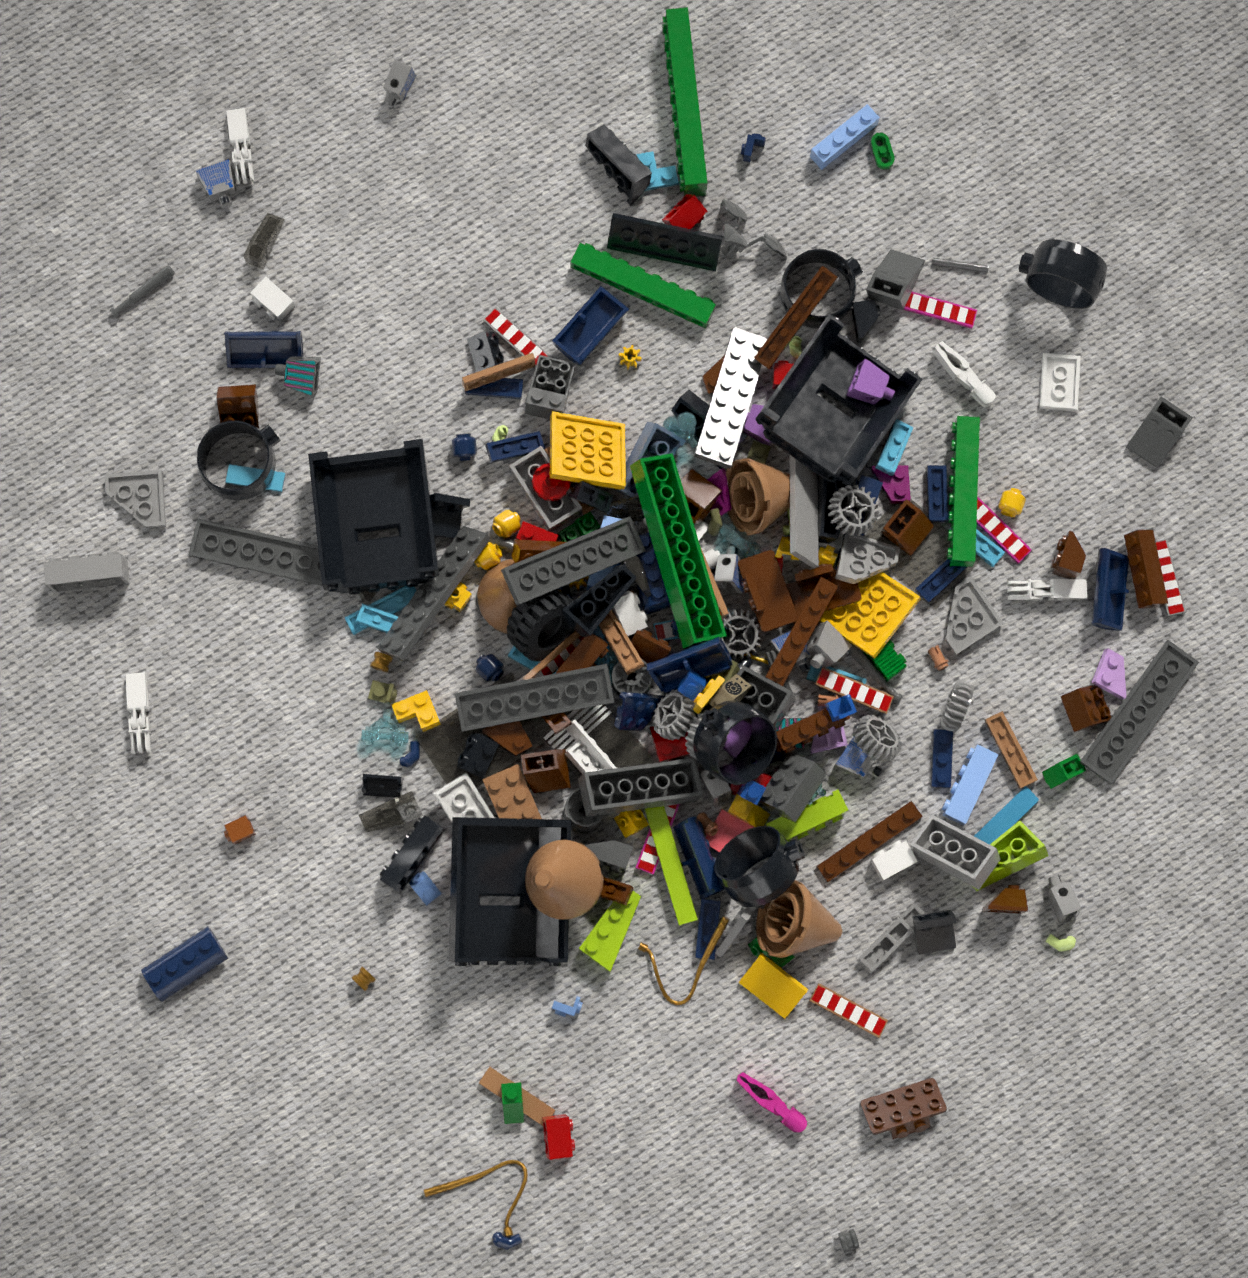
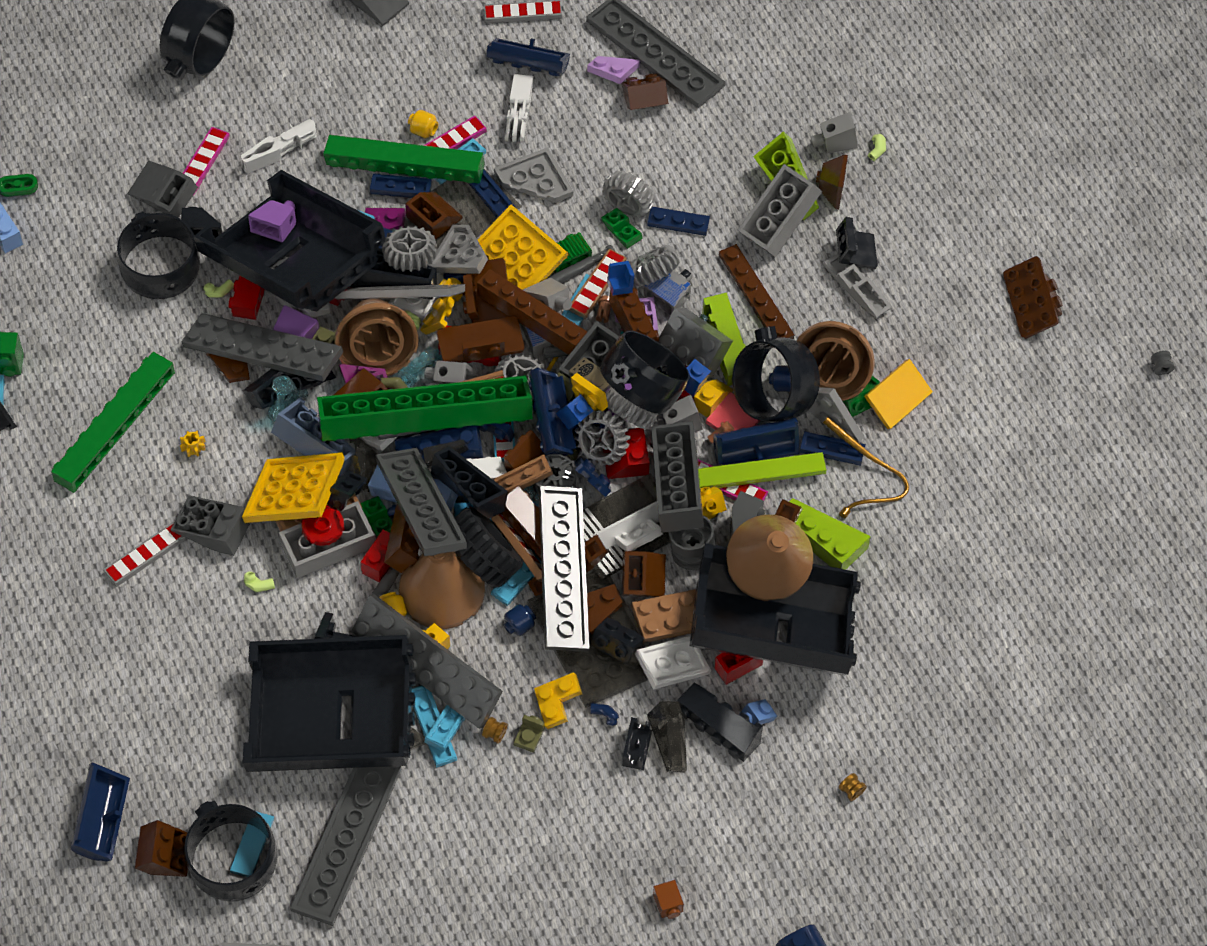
camera: 80 degrees left, 20 degrees down
white brick [250,277,295,322] -> none
dark grey torso [275,357,321,396] -> none
clear light blue piece [361,709,409,747] -> none
pearl gold piece [424,1160,528,1237] -> none
dark blue head [452,433,477,461] -> none
medium nougat tile [462,353,535,391] -> none
dark blue plate [465,374,523,399] -> none
bracket [467,330,504,372] -> none
medium nougat tile [479,1066,555,1126] -> none
dark blue plate [485,431,545,463] -> none
yellow head [492,510,521,538] -> none
dark blue arm [492,1232,523,1250] -> none
green slope [501,1082,524,1124] -> none
red brick [542,1114,575,1160] -> none
dark blue container [552,286,629,366] -> none
medium blue bracket [552,996,583,1017] -> none
black plate [607,213,723,272] -> none
red brick [662,194,708,229] -> none
dark grey plant [720,199,787,260] -> none
dark pink arm [736,1072,807,1133] -> none
reddish brown plate [754,266,838,369] -> none
tile [809,983,888,1038] -> none
white brick [871,840,918,881] -> none
nougat pin [928,645,949,671] -> none
dark grey bar [932,257,989,273] -> none
light blue brick [942,744,999,826] -> none
dark azure tile [974,786,1039,845] -> none
medium nougat plate [984,711,1038,789] -> none
white tile [1039,353,1081,412] -> none
green slope [1042,754,1086,789] -> none
reddish brown slope [1051,531,1086,579] -> none
reddish brown brick [1124,530,1168,609] -> none
none -> green slope [601,208,643,249]

